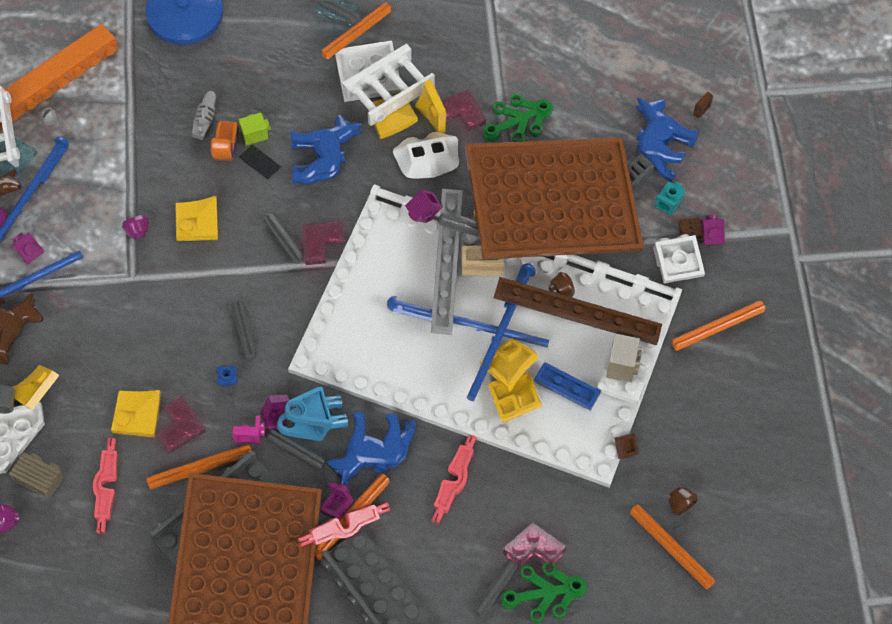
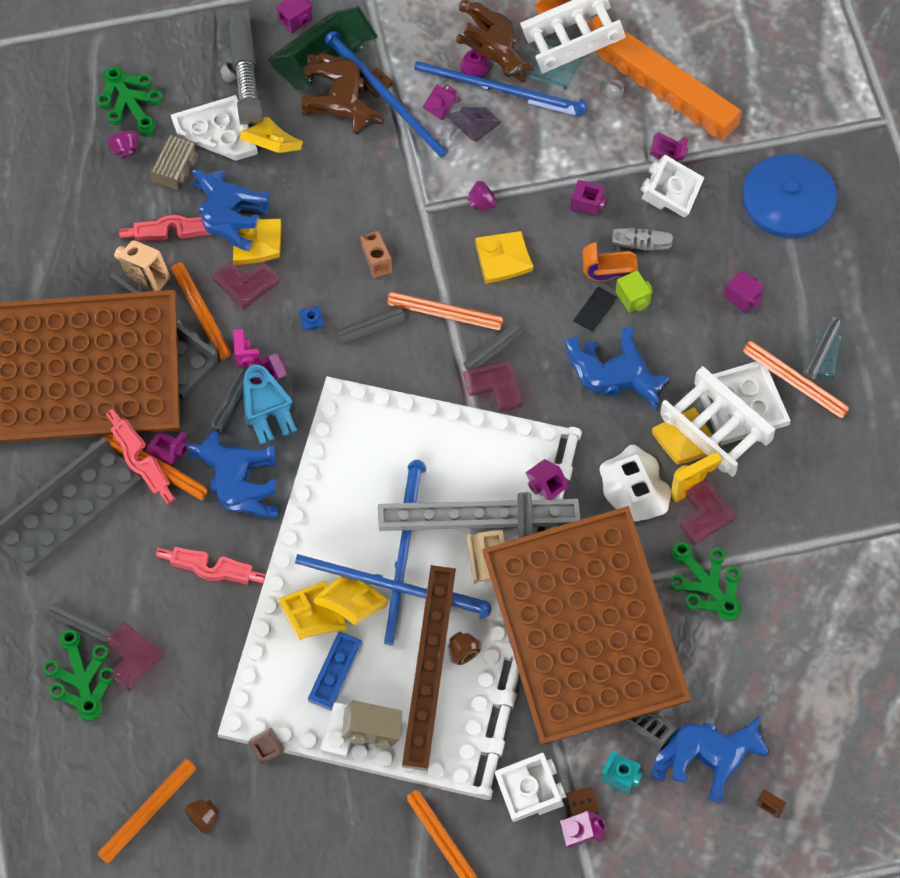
camera: 85 degrees right, 0 degrees up
none -> light nougat torso [114,240,171,291]
none -> blue animal [192,170,270,251]
none -> nougat leg [359,231,393,279]
none -> orange axle [387,292,503,330]
none -> clear purple slope [446,107,501,143]
none -> magenta brick [570,179,607,216]
none -> white plate [640,155,704,218]
none -> magenta bracket [649,132,688,162]
none -> magenta brick [724,270,764,313]

